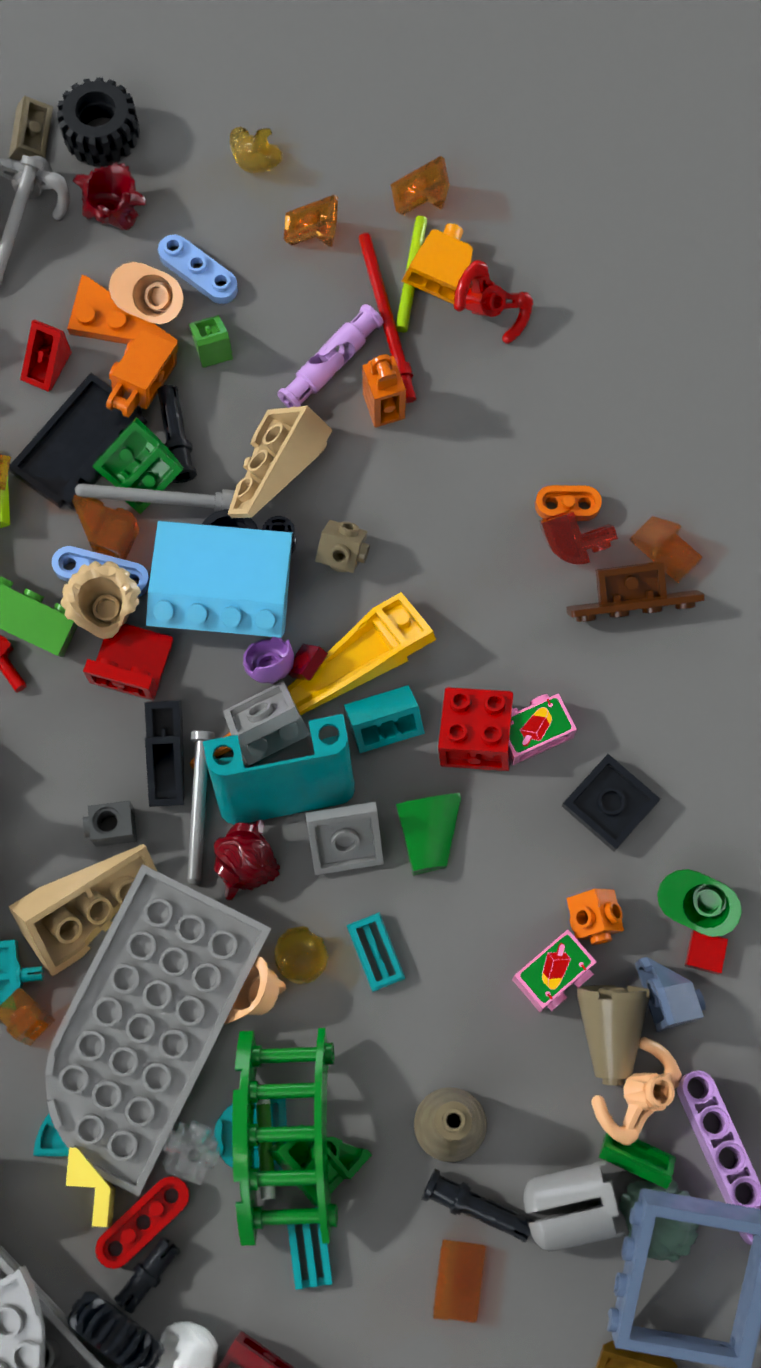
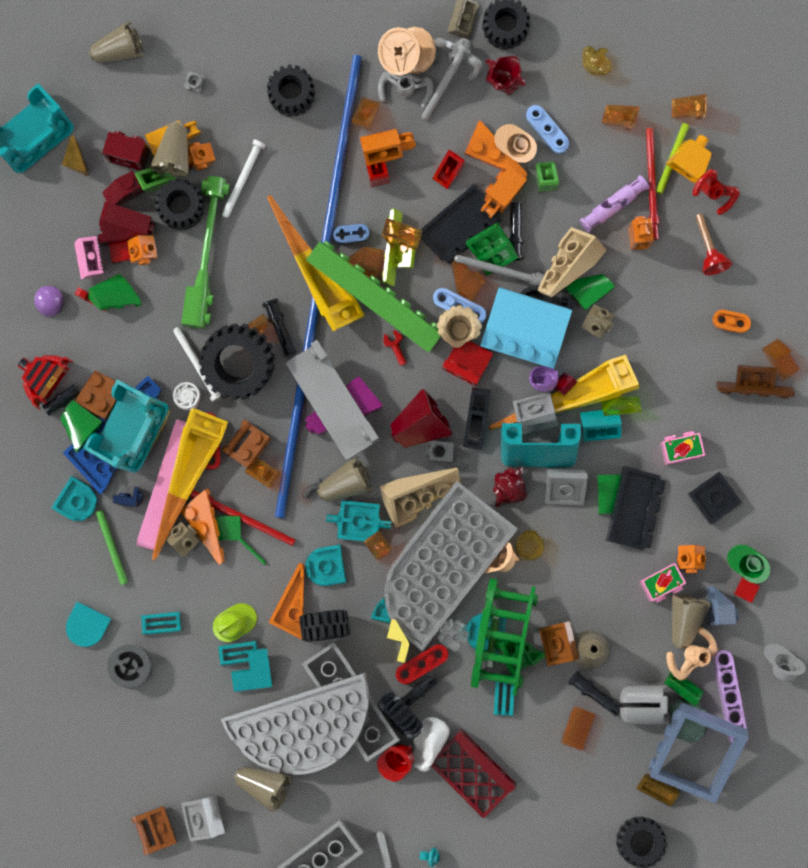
camera: 15 degrees right, 10 degrees up
light grey bar [187,731,215,884] -> none
teal tile [347,913,406,993] -> none
red bracket [438,687,513,771] -> none
clear red brick [539,510,618,564] -> none
none -> dark red slope [390,388,452,448]
none -> dark orange plate [539,621,579,666]
none -> green slope [565,274,615,311]
none -> clear neon green slope [601,397,642,416]
none -> black hinge [606,466,666,550]
none -> red piece [696,214,732,276]

